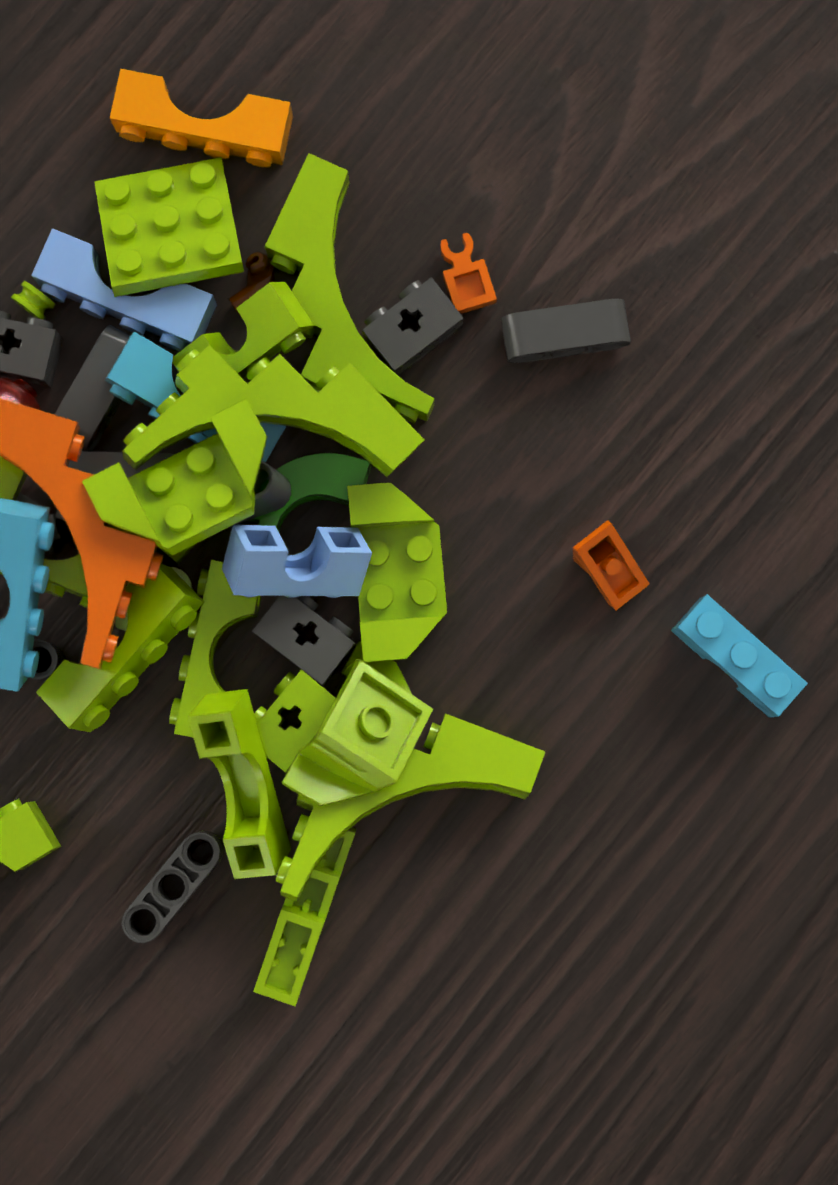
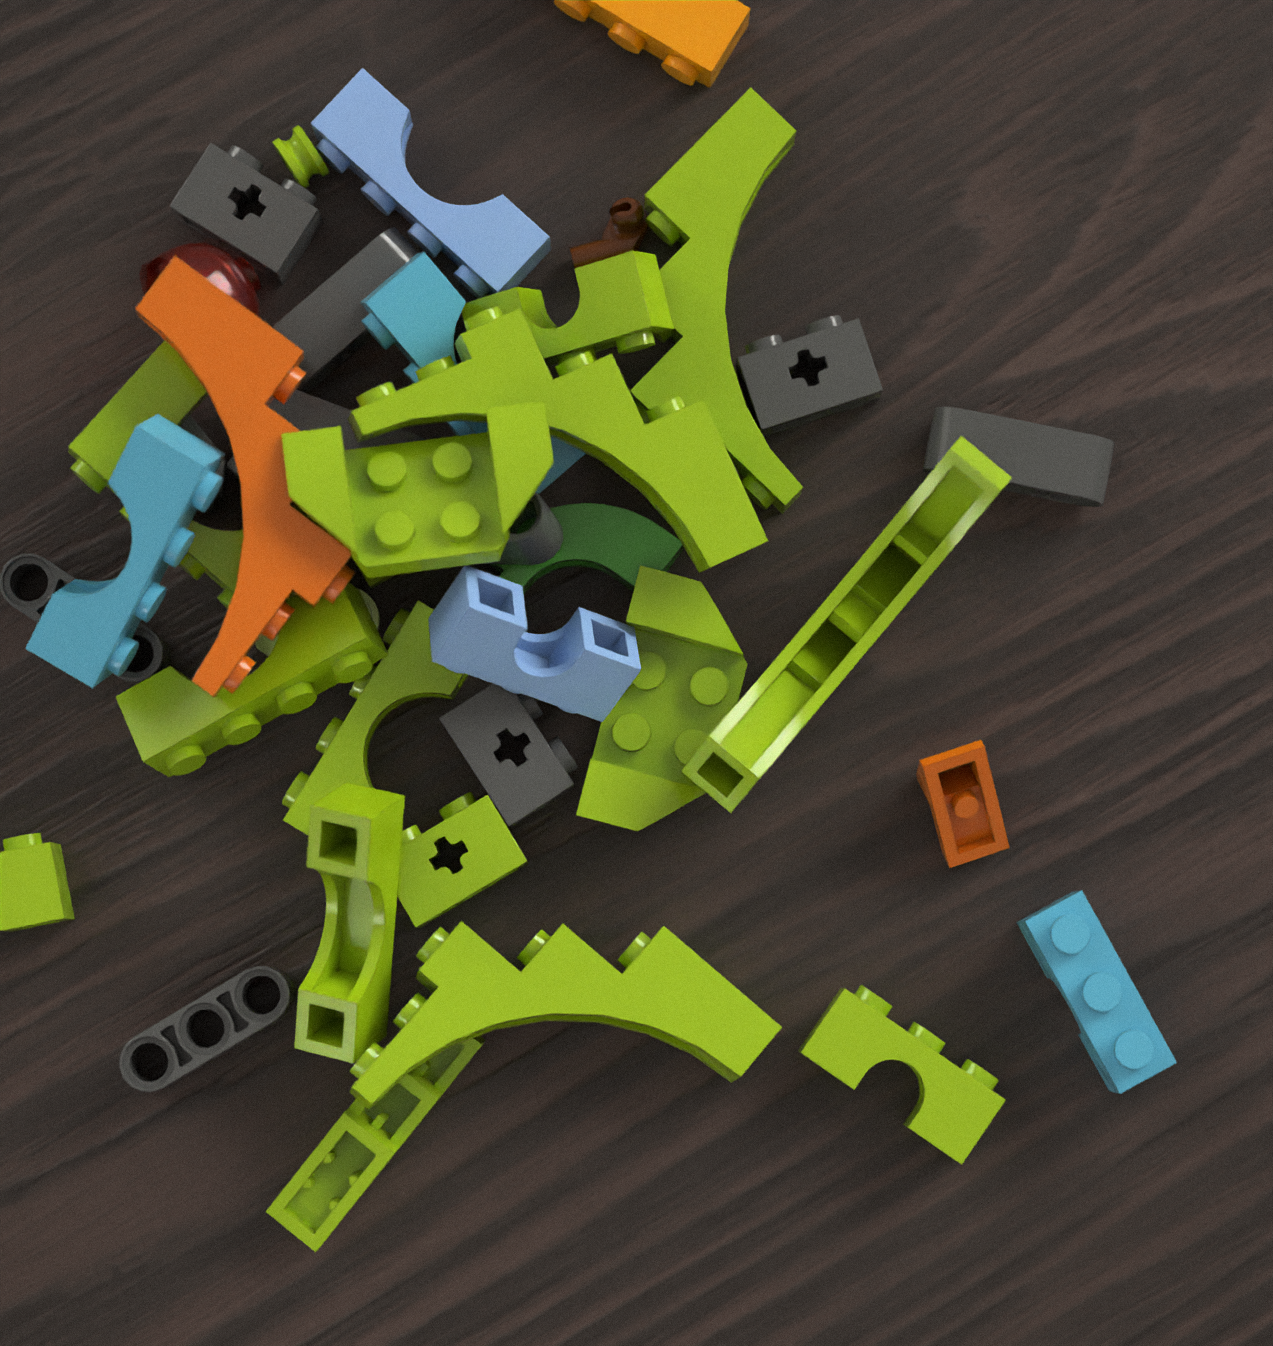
camera: 20 degrees right, 0 degrees up
lime plate [94,157,244,297] -> none
lime piece [282,641,433,806] -> none
orange plate [440,233,497,314] -> none
none -> lime arch [681,436,1012,813]
none -> lime arch [798,985,1006,1164]

